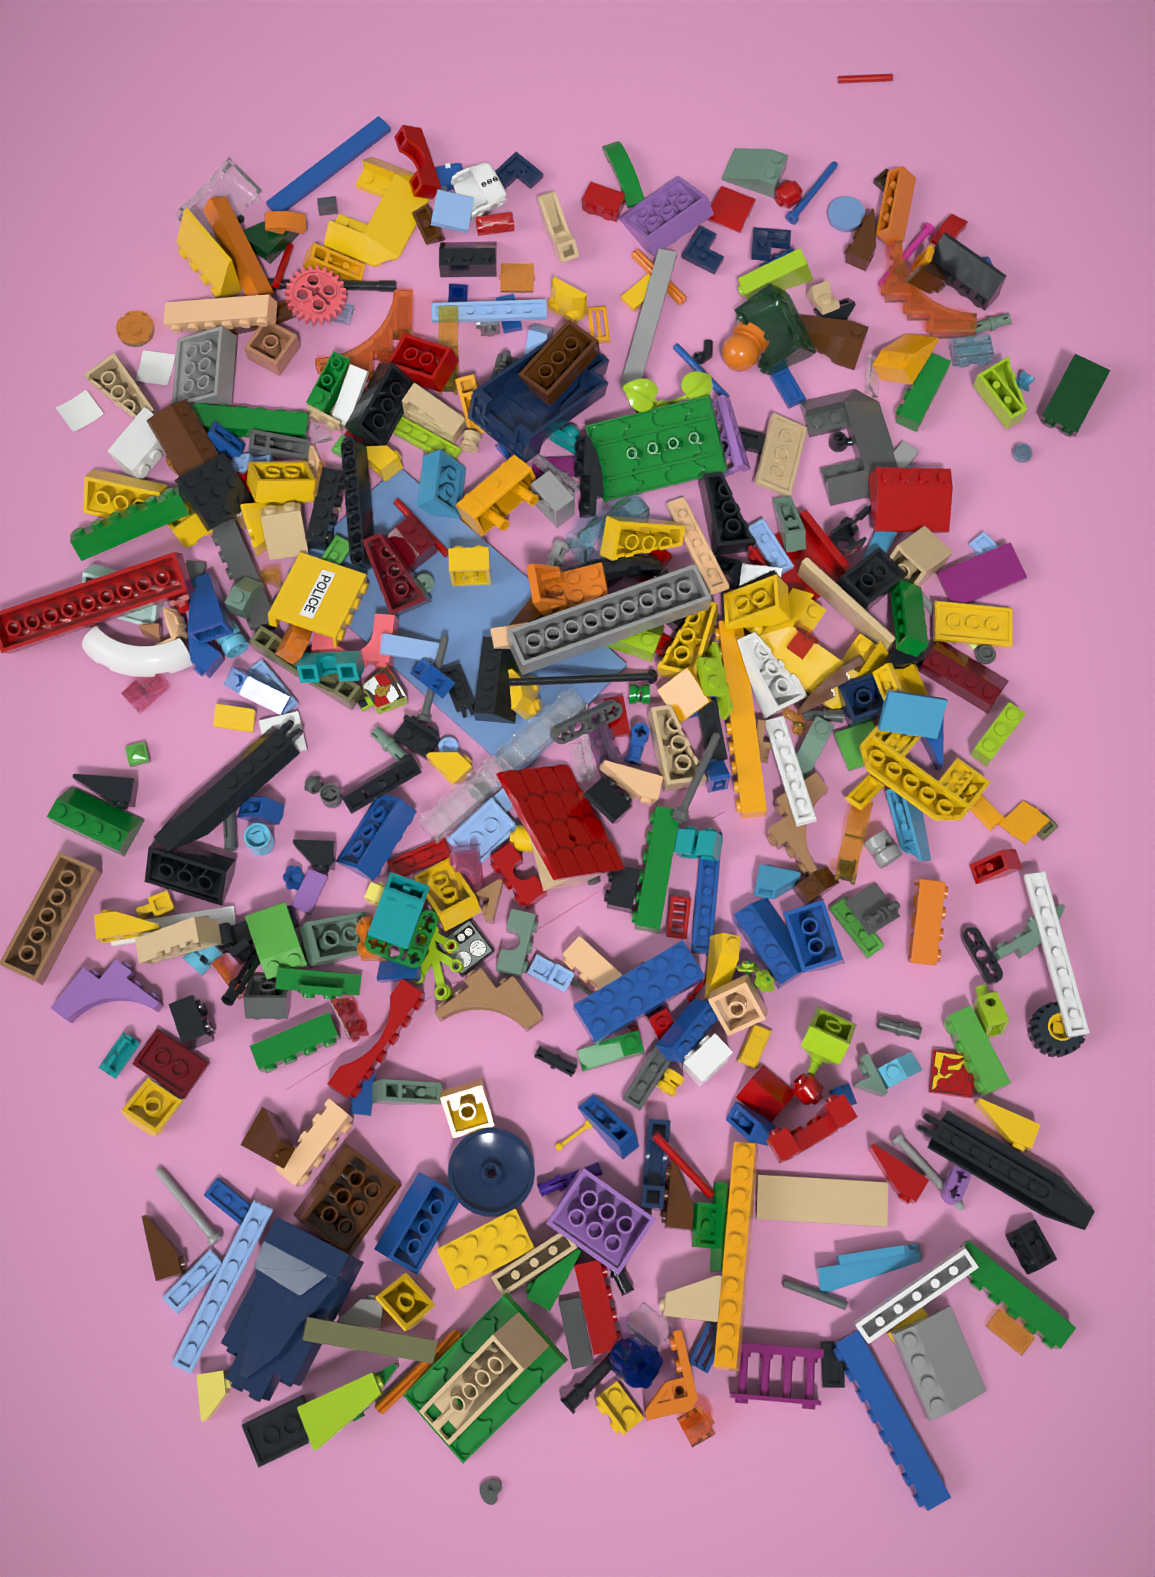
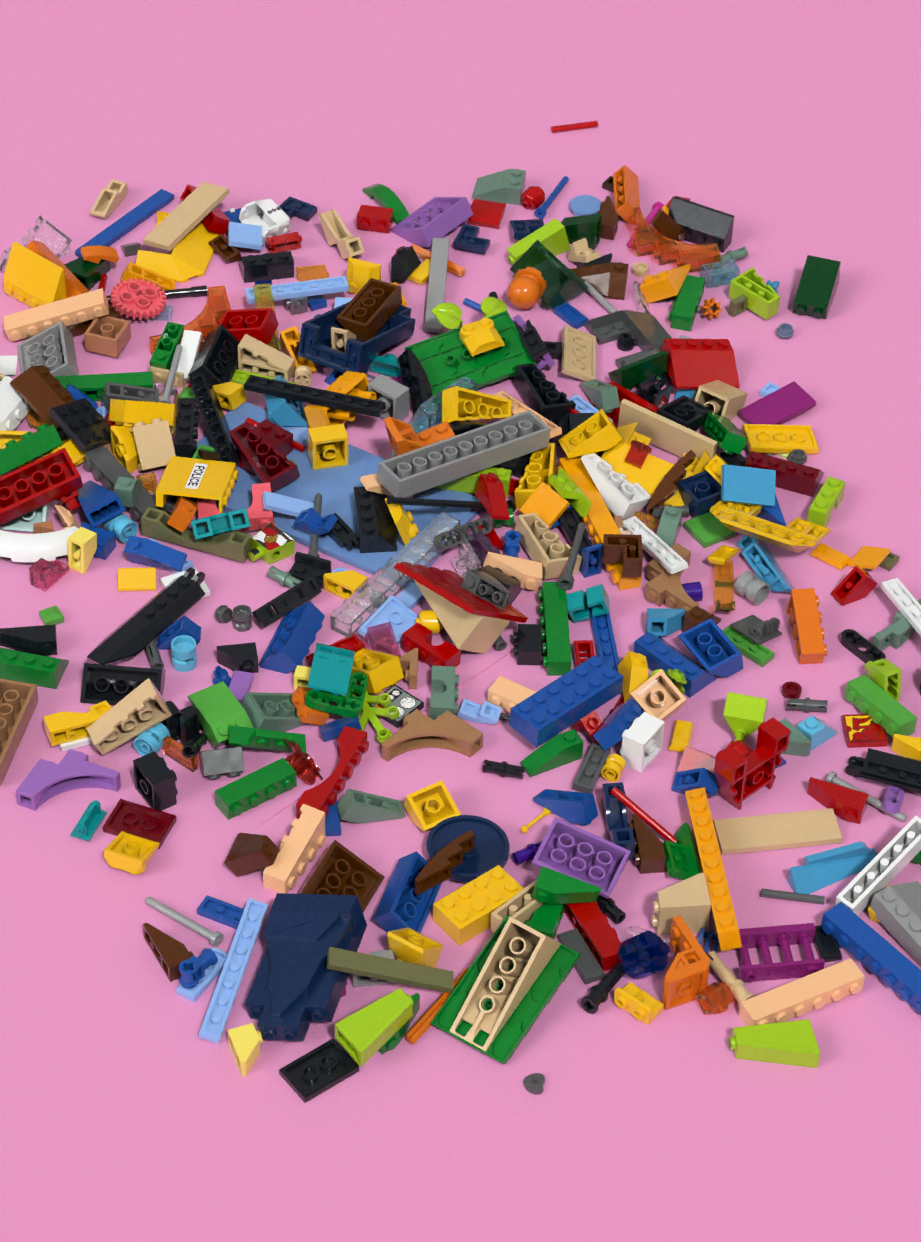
camera: 15 degrees left, 30 degrees down
none -> light yellow slope [68,527,97,574]
none -> tan slope [90,179,129,219]
none -> tan tile [143,182,230,251]
none -> light grey bar [159,344,183,403]
none -> blue connector [179,948,218,989]
none -> dark brown tile [198,449,221,461]
none -> black tile [244,375,385,418]
none -> tan slope [331,327,356,353]
none -> black slope [391,246,421,283]
none -> reddish brown slope [415,830,475,896]
none -> yellow slope [459,318,505,357]
none -> dark grey slope [461,569,511,610]
none -> red slope [474,473,510,521]
none -> black hinge [516,320,549,361]
none -> green slope [531,866,602,904]
none -> dark green slope [561,213,602,250]
none -> light grey bar [582,281,617,313]
none -> reddish brown brick [603,534,643,577]
none -> dark green slope [608,350,667,391]
none -> tan tile [632,262,649,277]
none -> dark purple brick [682,582,703,602]
none -> orange gear [700,298,723,320]
none -> tan pin [707,951,755,1007]
none -> olive tile [729,295,747,317]
none -> lime slope [729,1019,820,1068]
none -> light nougat brick [739,958,865,1026]
none -> dark red tile [782,682,802,699]

